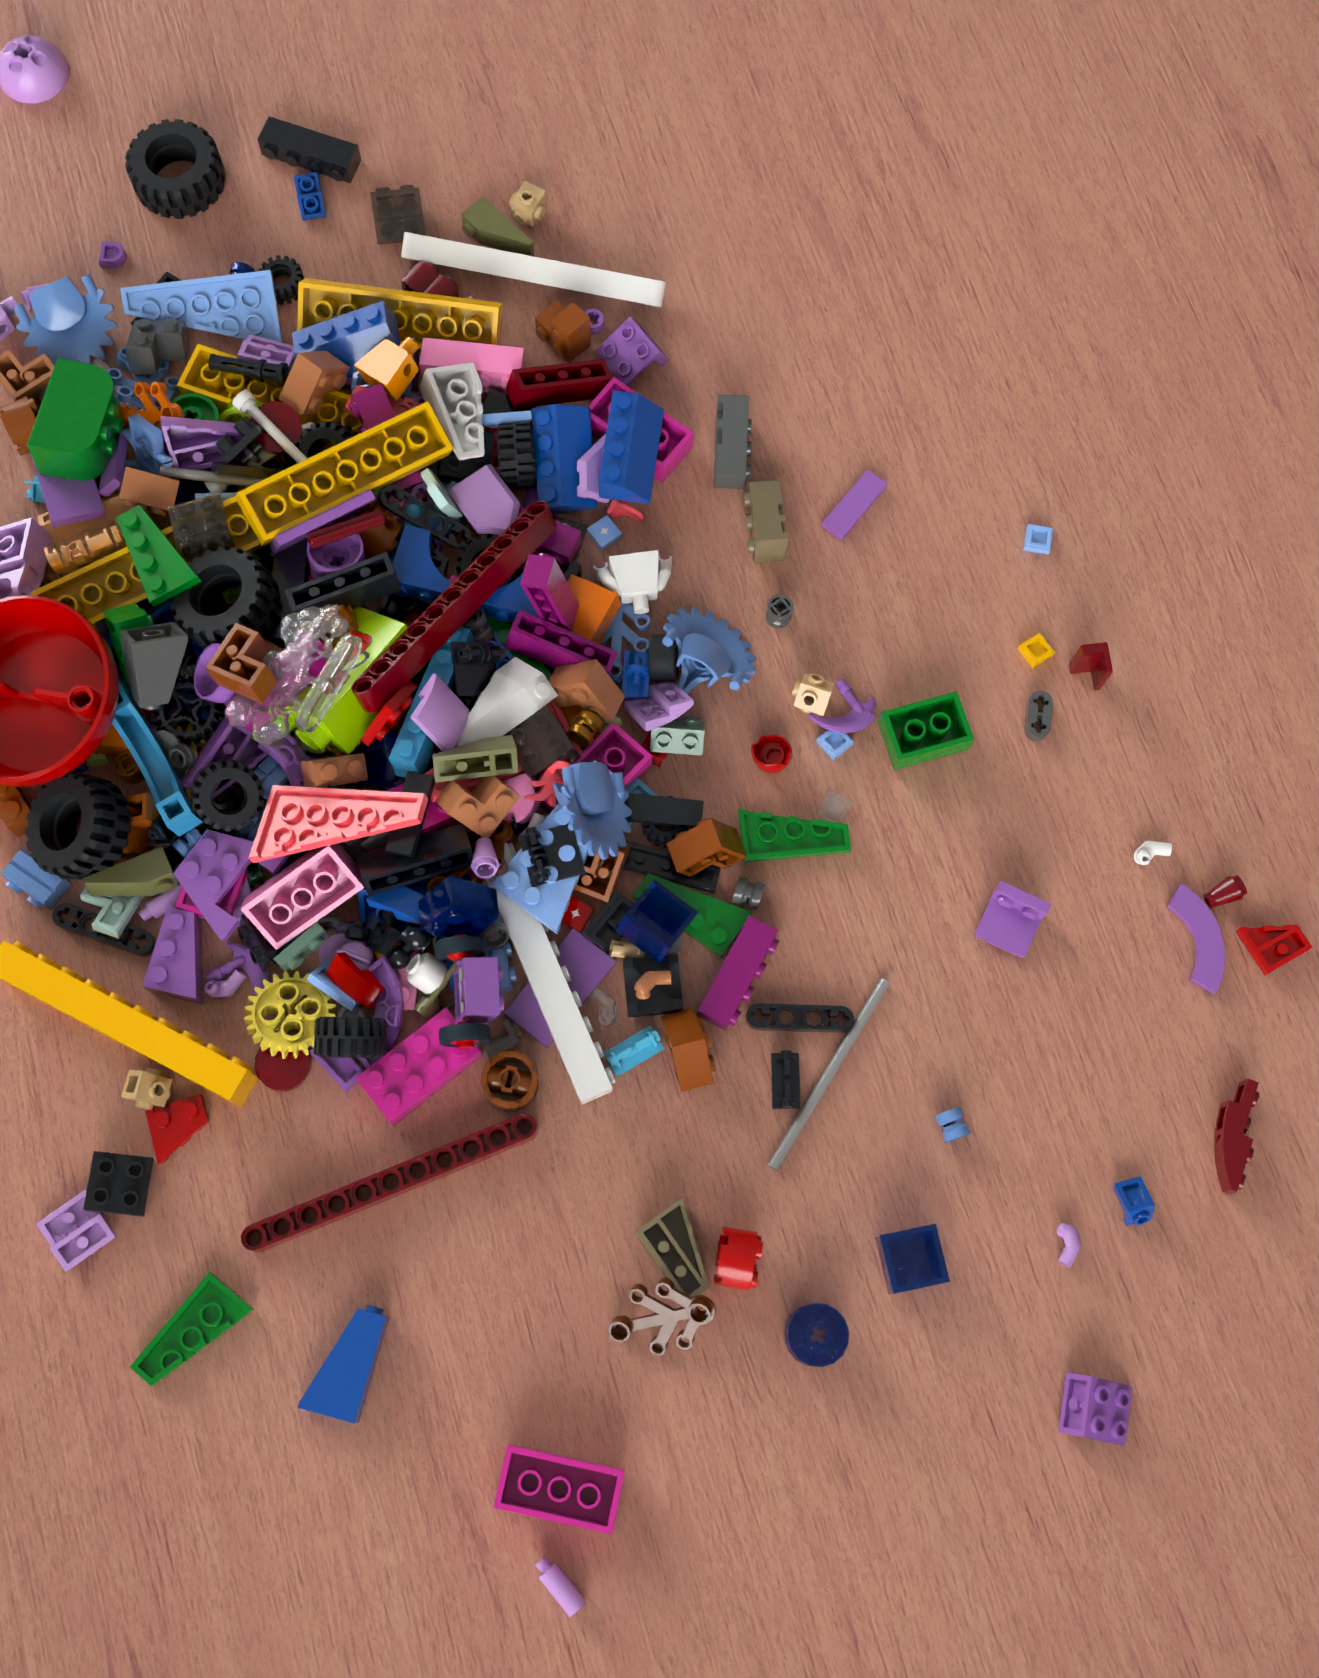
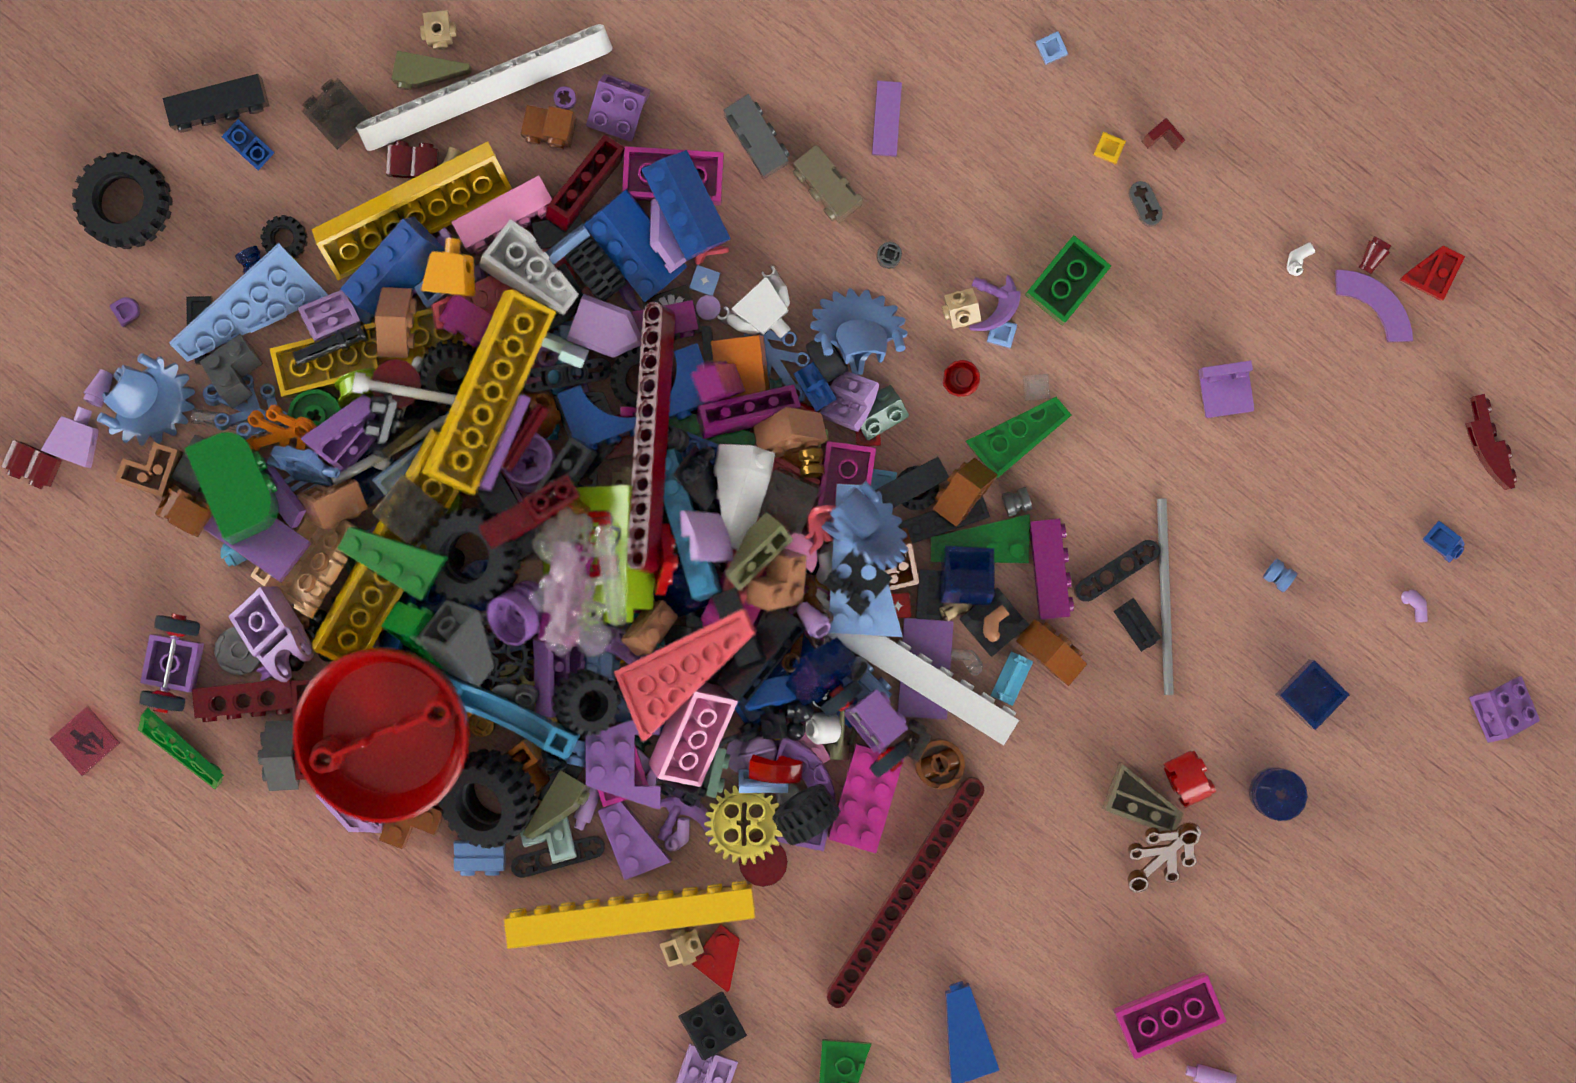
camera: 30 degrees left, 15 degrees up
dark orange brick [205,623,277,704] -> none
none -> dark red slope [479,475,580,550]
none -> lavender tile [696,295,721,321]

